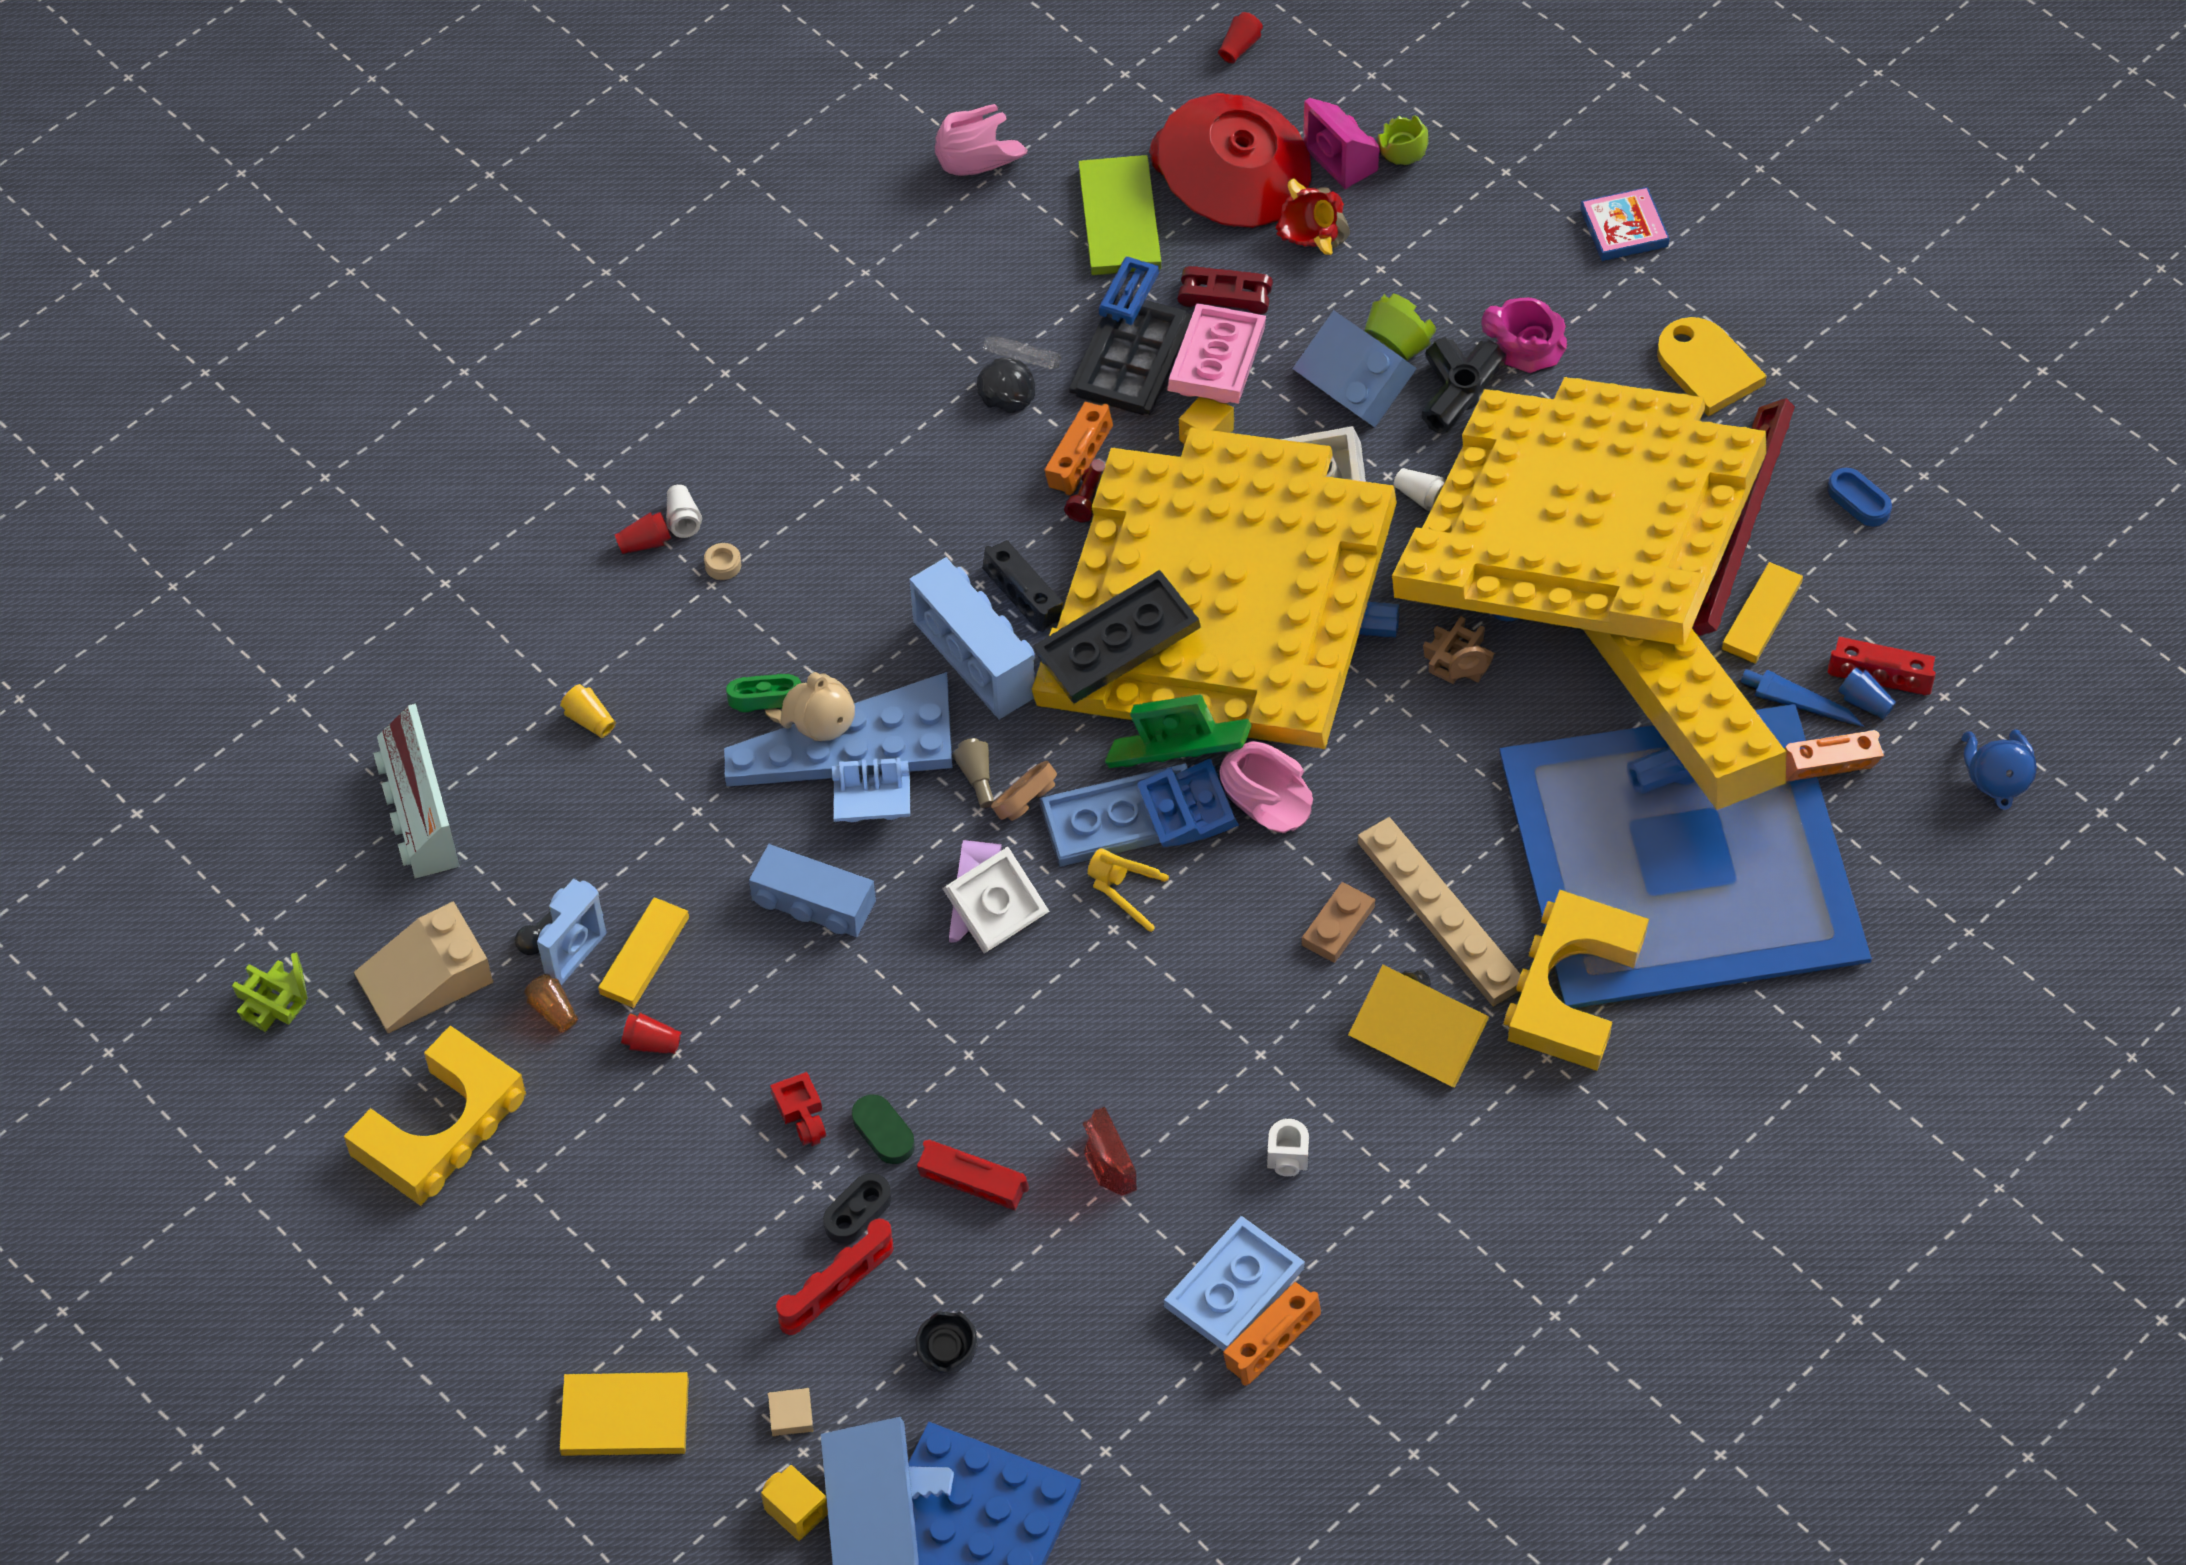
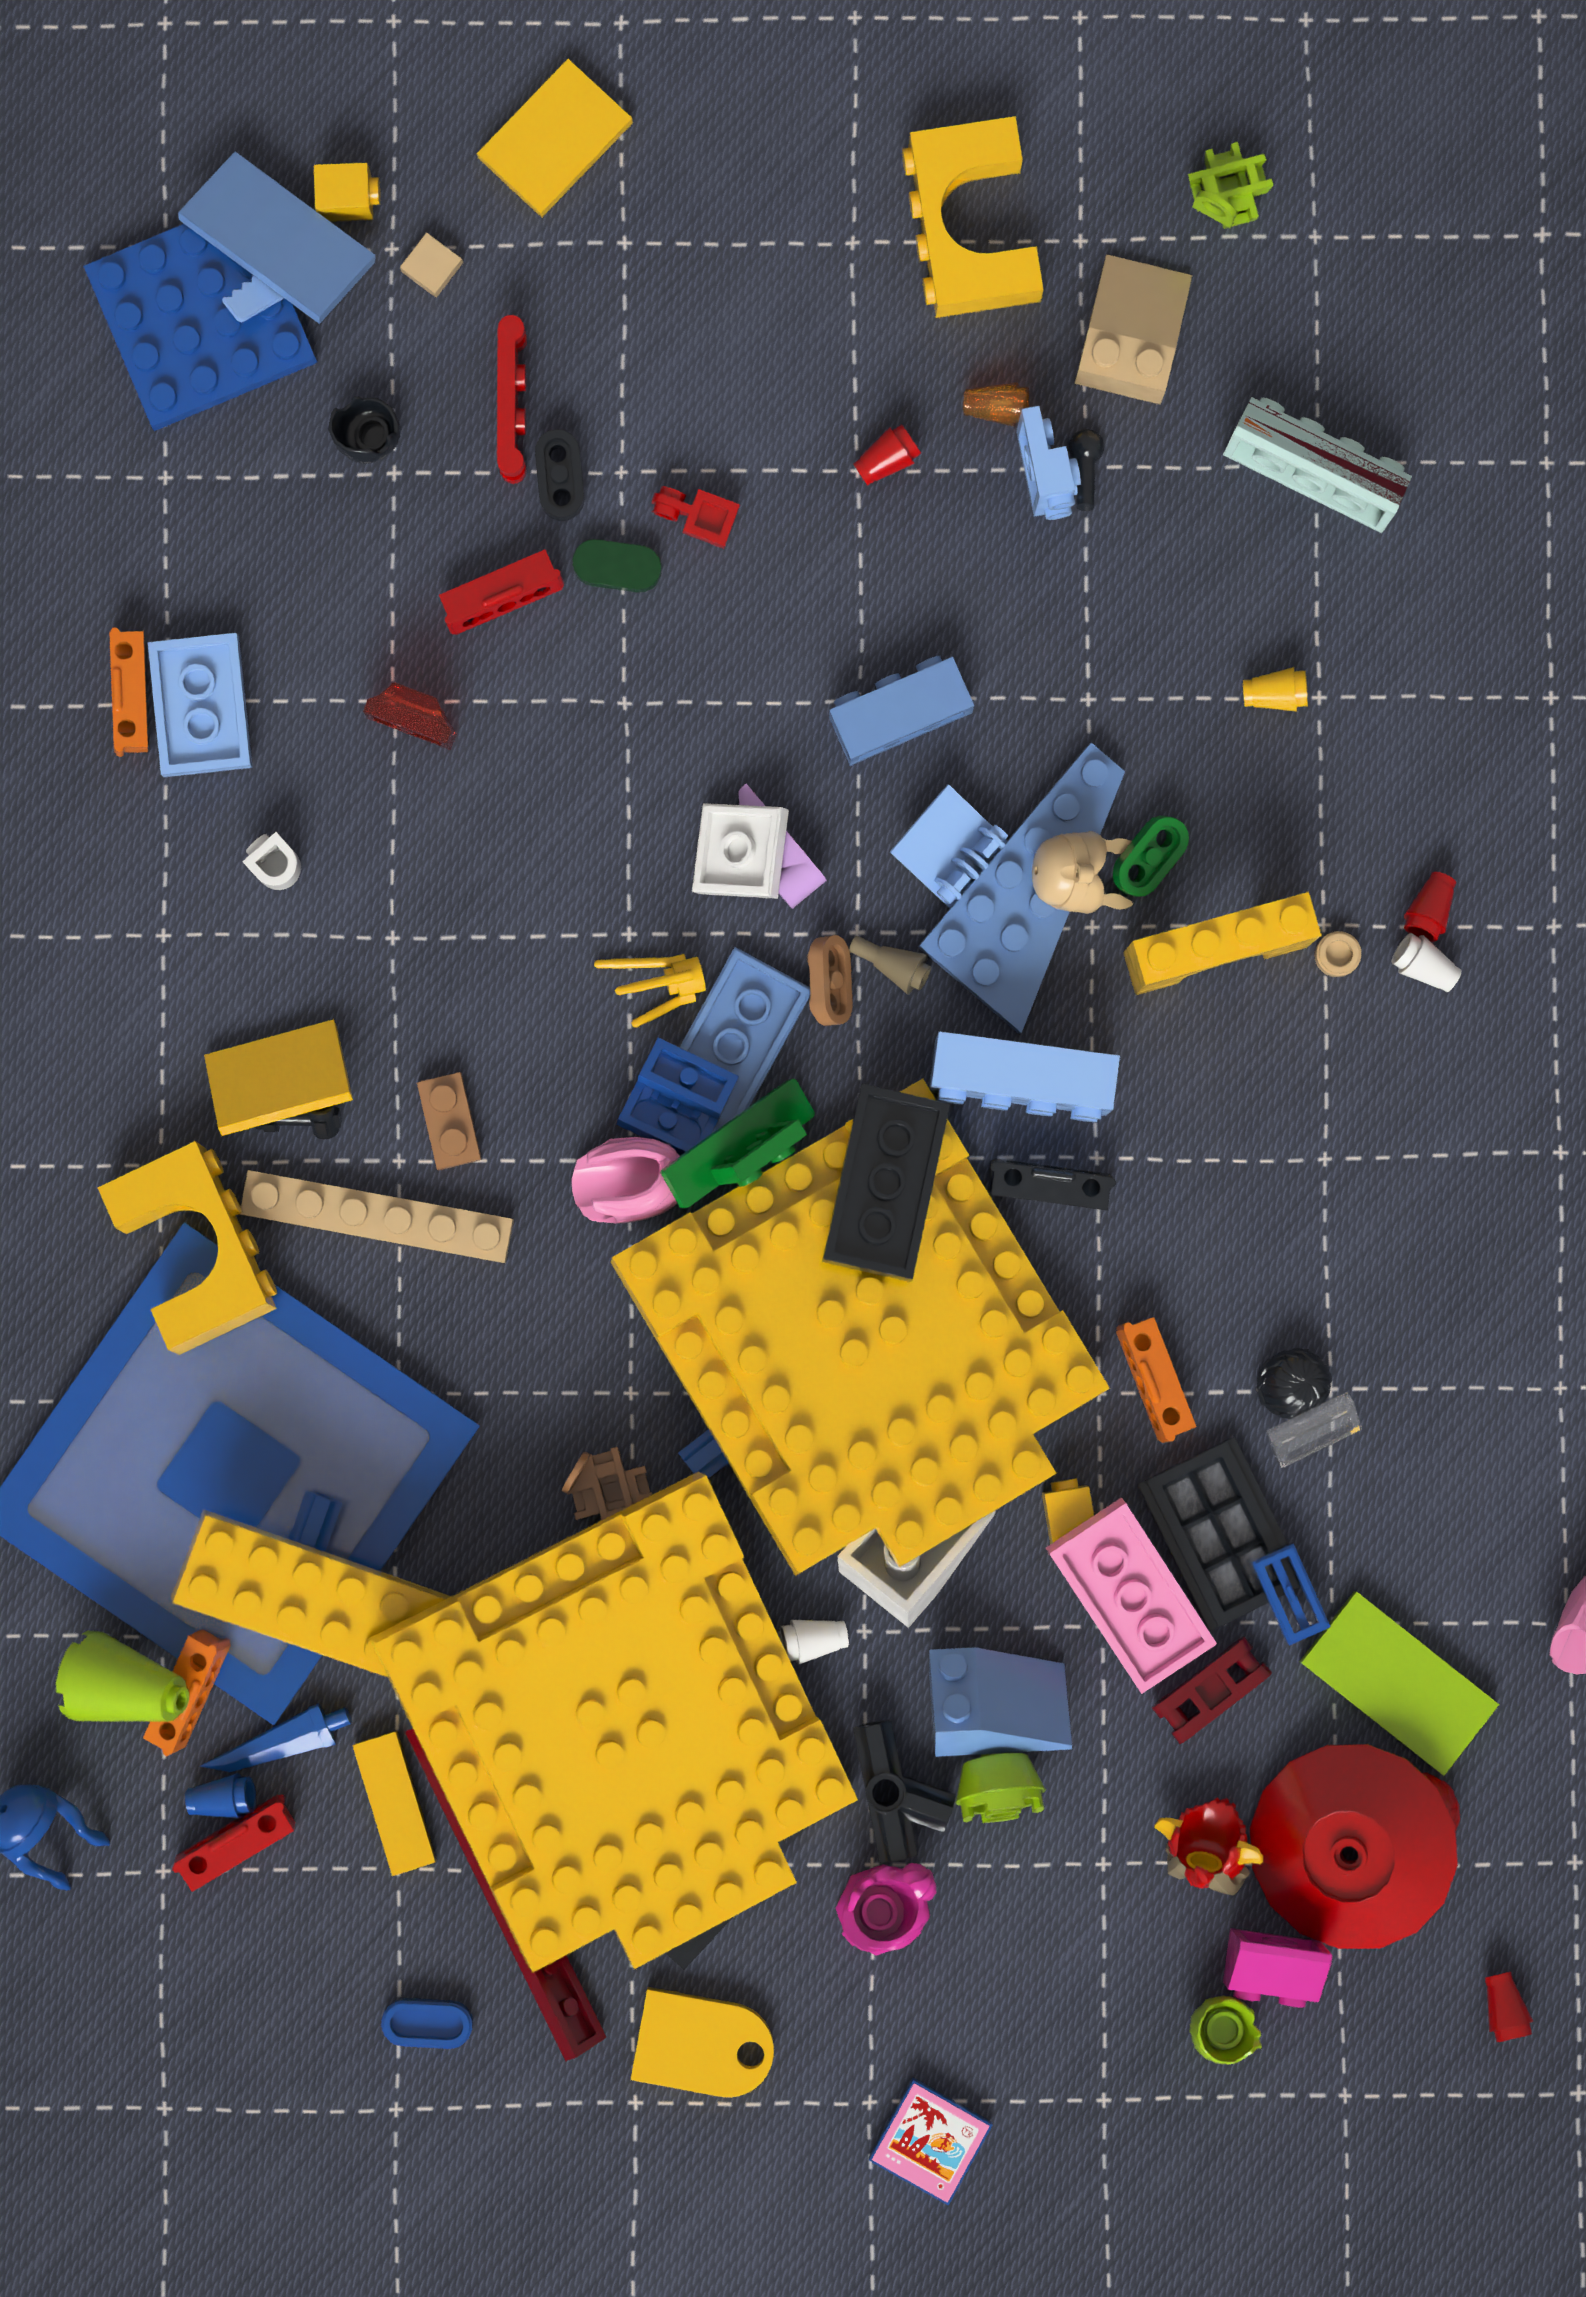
camera: 130 degrees right, 30 degrees up
yellow tile [598,897,689,1008] -> none
dark red piece [1064,459,1105,523] -> none
none -> lime cone [56,1631,189,1722]
none -> yellow arch [1123,892,1321,995]

